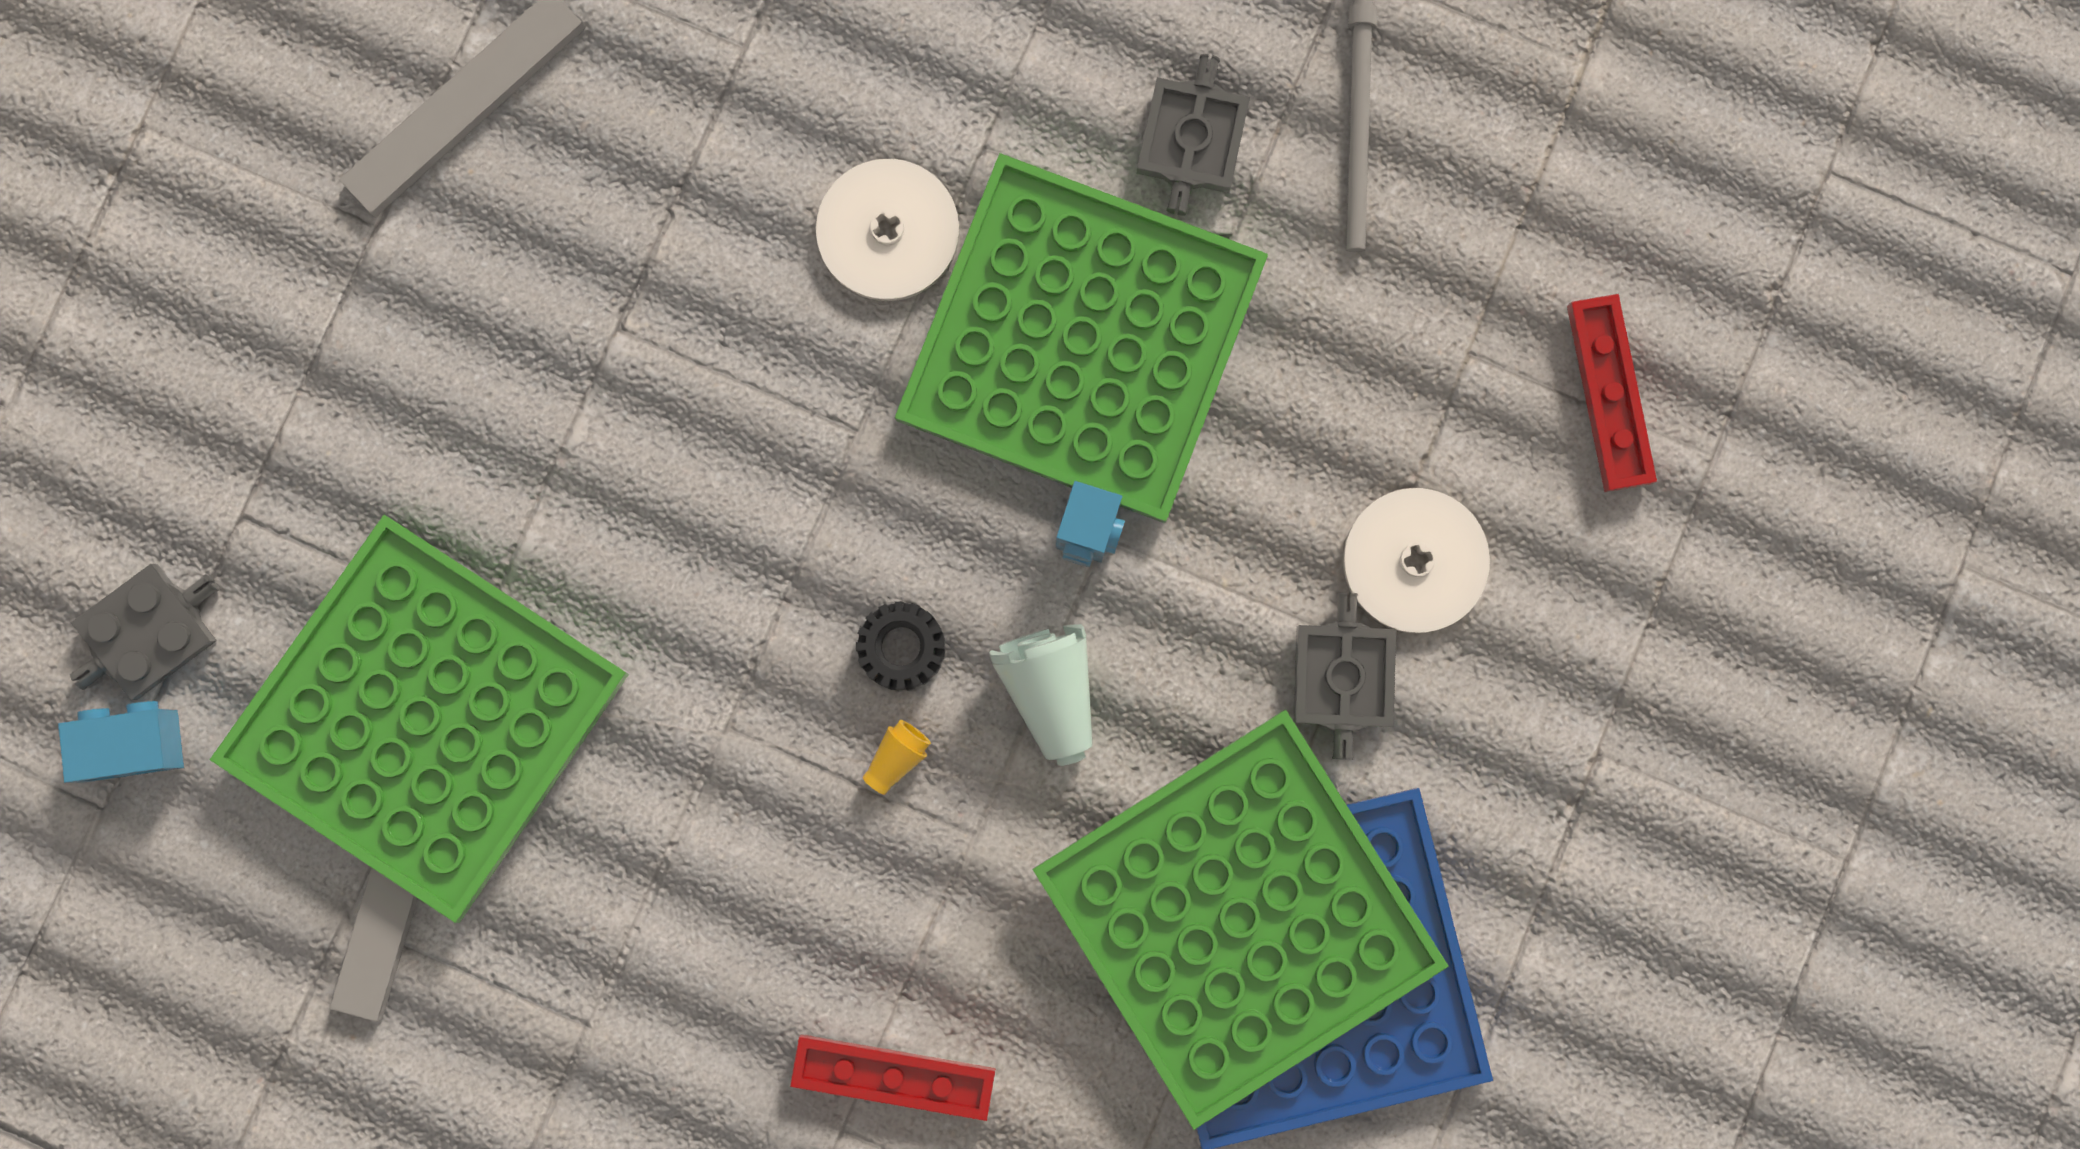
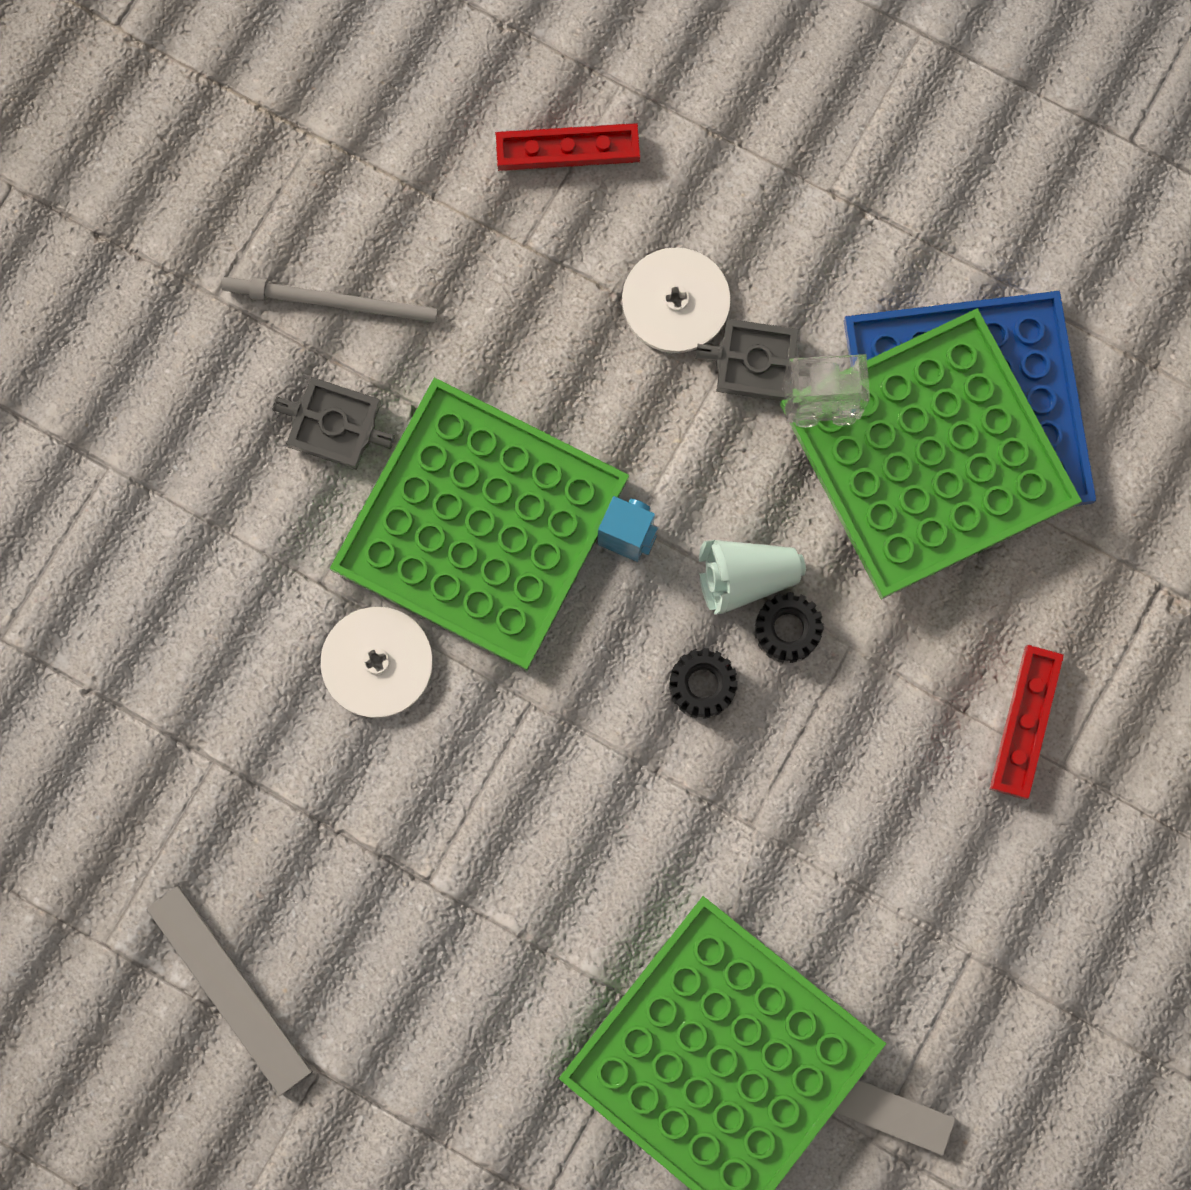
camera: 85 degrees left, 5 degrees down
yellow cone [862,720,931,795] -> none
none -> black tyre [754,592,824,663]
none -> clear brick [783,354,870,427]

